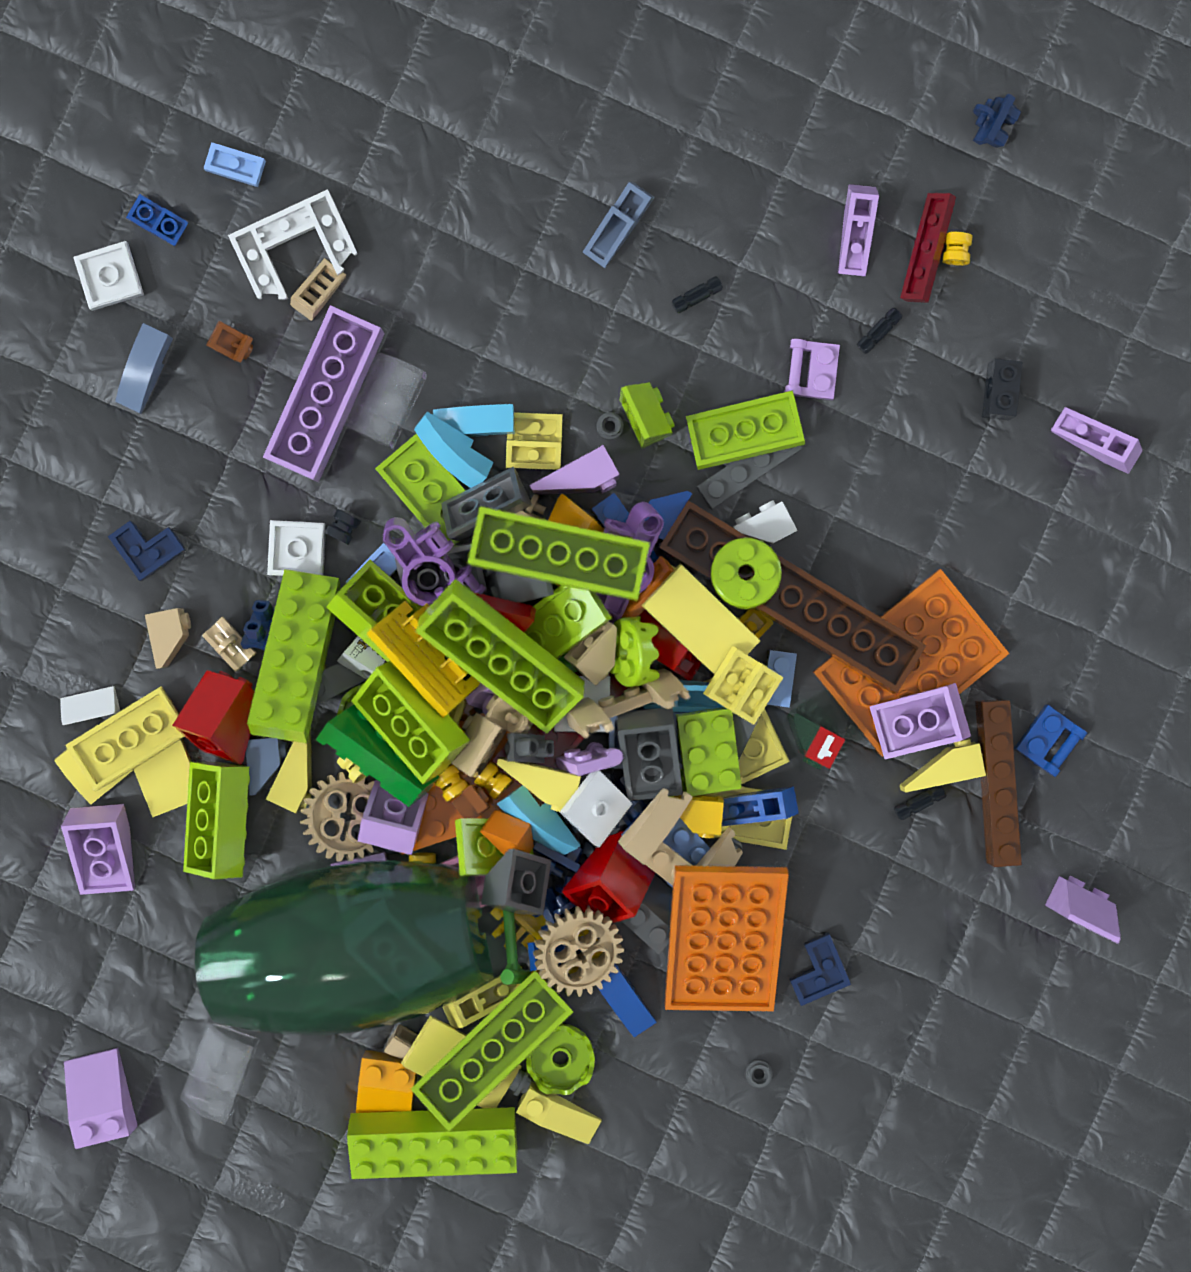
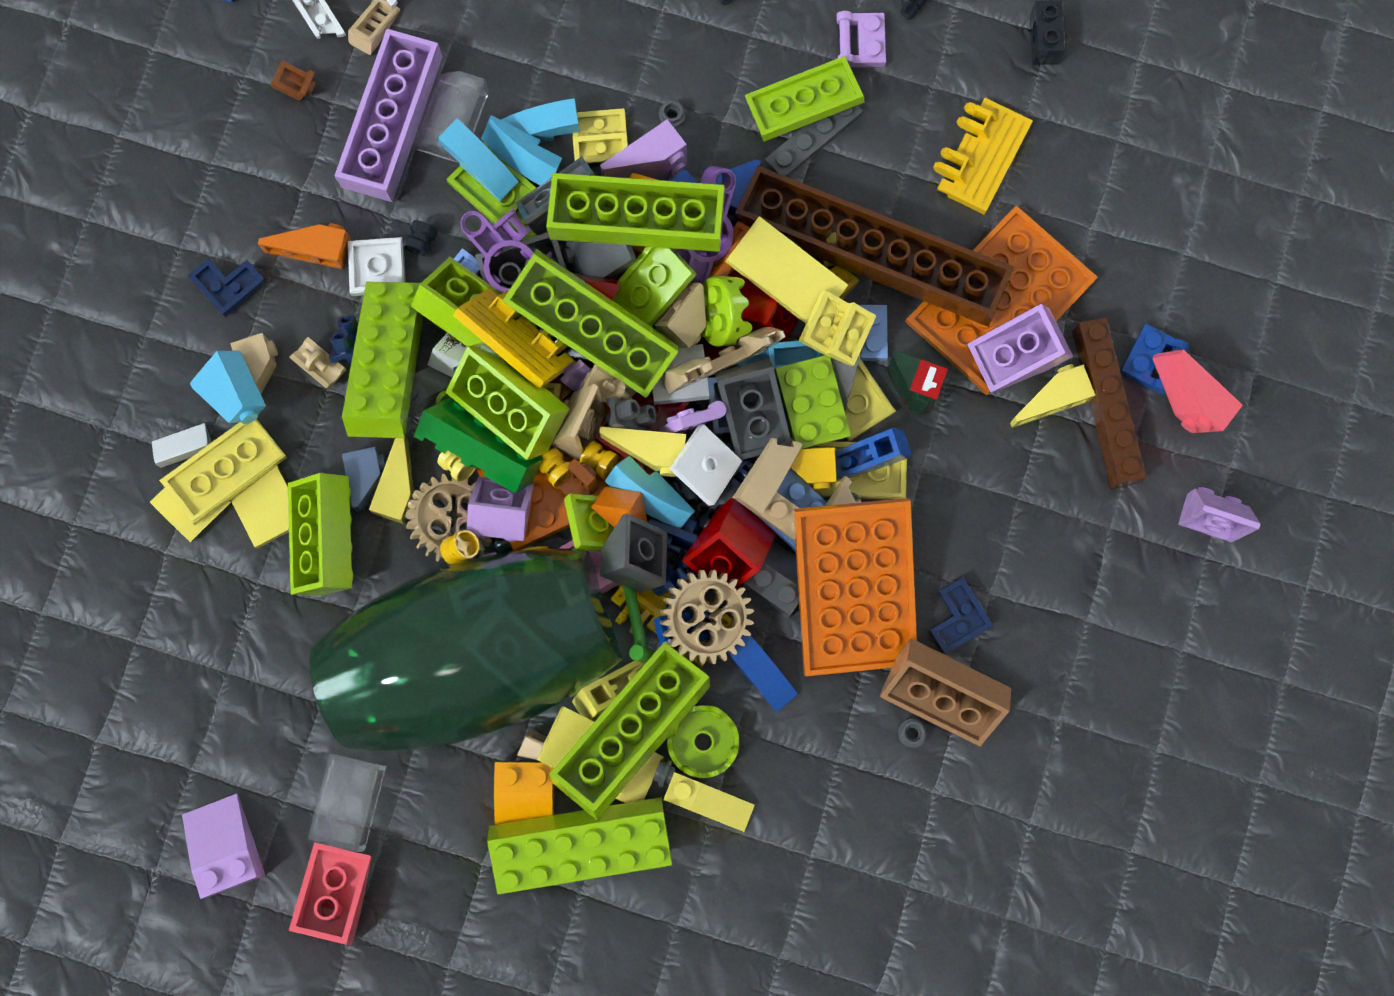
camera: 10 degrees left, 10 degrees down
lavender slope [61,804,135,895] -> none
white plate [73,241,144,311] -> none
sand blue slope [115,323,173,414] -> none
red slope [172,670,255,765] -> none
lime slope [619,382,675,449] -> none
lime plate [711,538,782,609] -> none
white slope [733,500,797,545] -> none
black axle [894,785,946,820] -> none
lavender slope [1051,407,1143,474] -> none
none -> medium azure slope [190,351,266,424]
none -> orange slope [258,223,351,269]
none -> coral slope [289,842,372,945]
none -> medium azure slope [438,118,519,202]
none -> yellow wheel [440,530,479,565]
none -> medium nougat slope [880,638,1011,747]
none -> yellow hinge [933,98,1033,215]
none -> coral slope [1152,349,1243,433]

